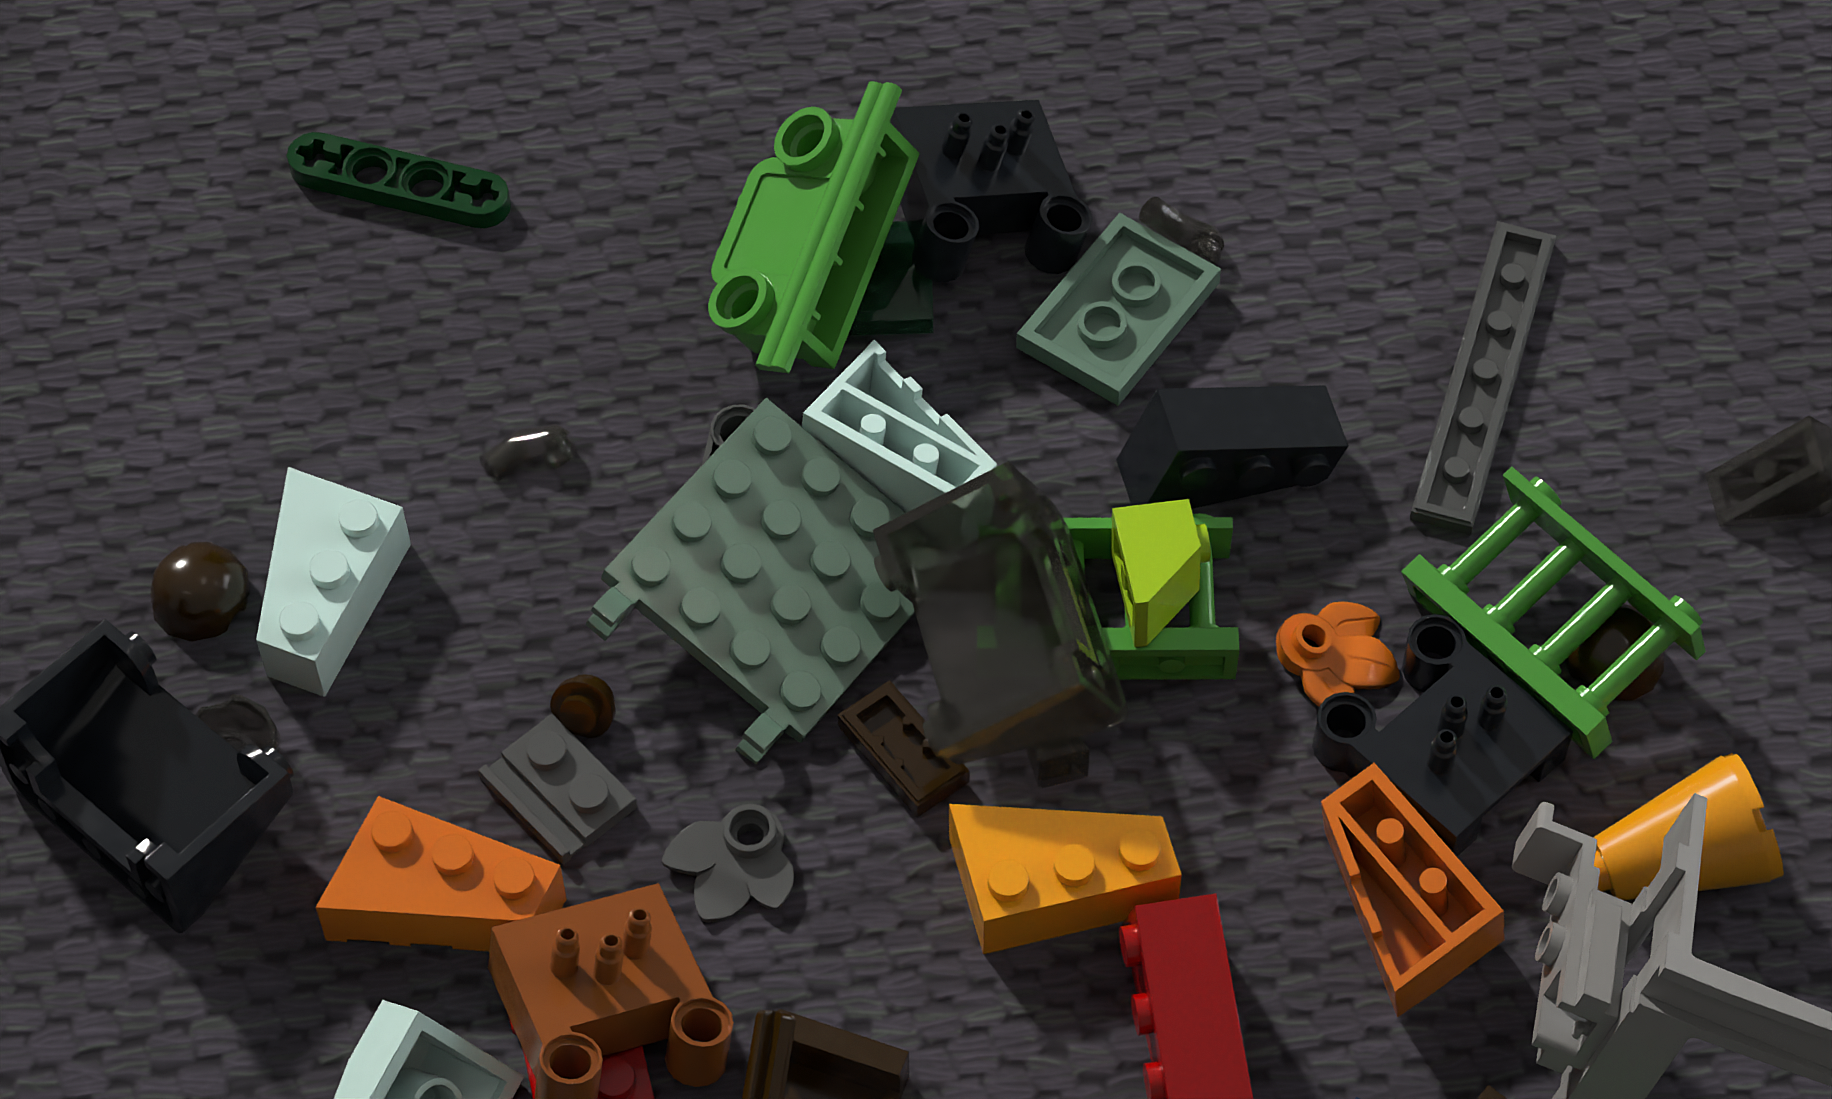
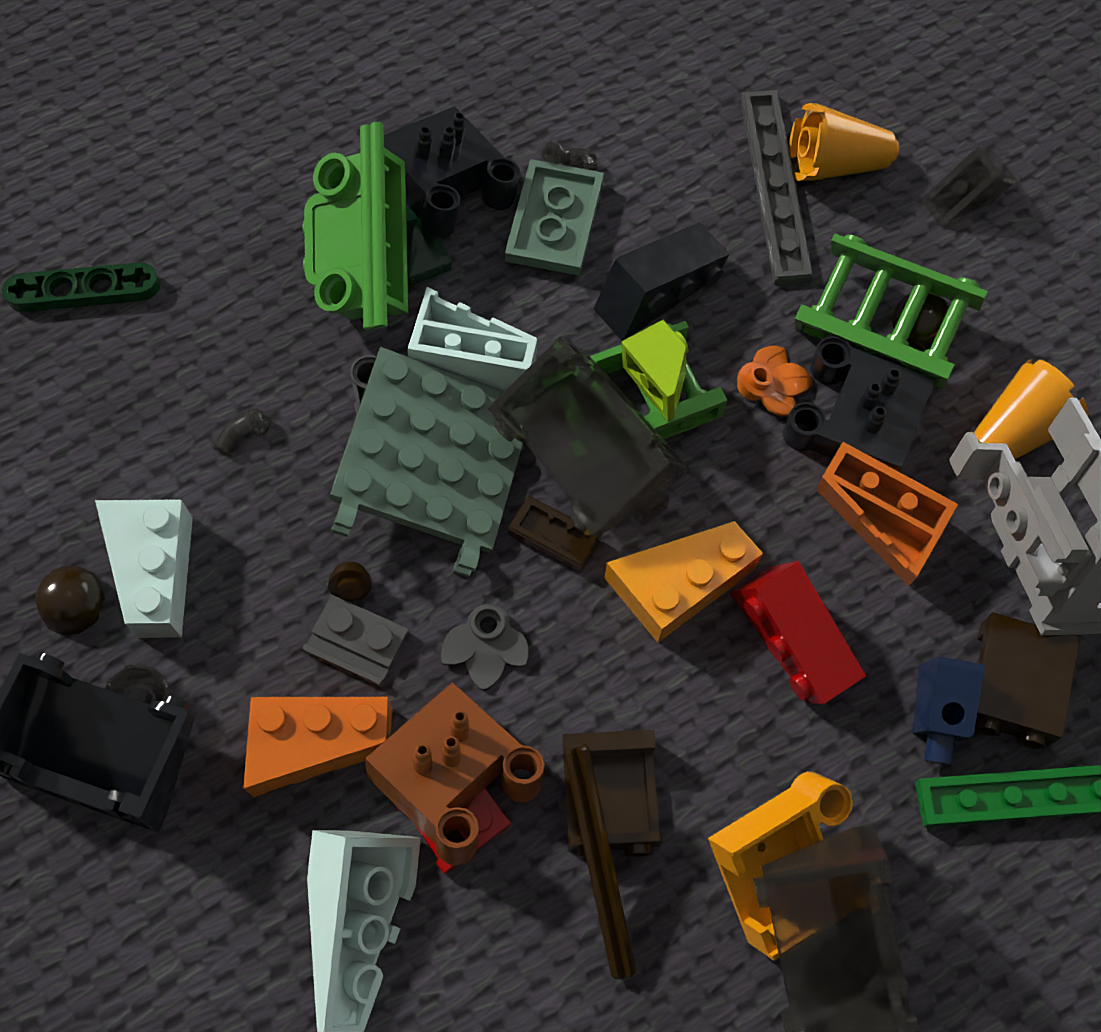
camera: 25 degrees left, 10 degrees up
none -> light orange cone [789,103,899,182]

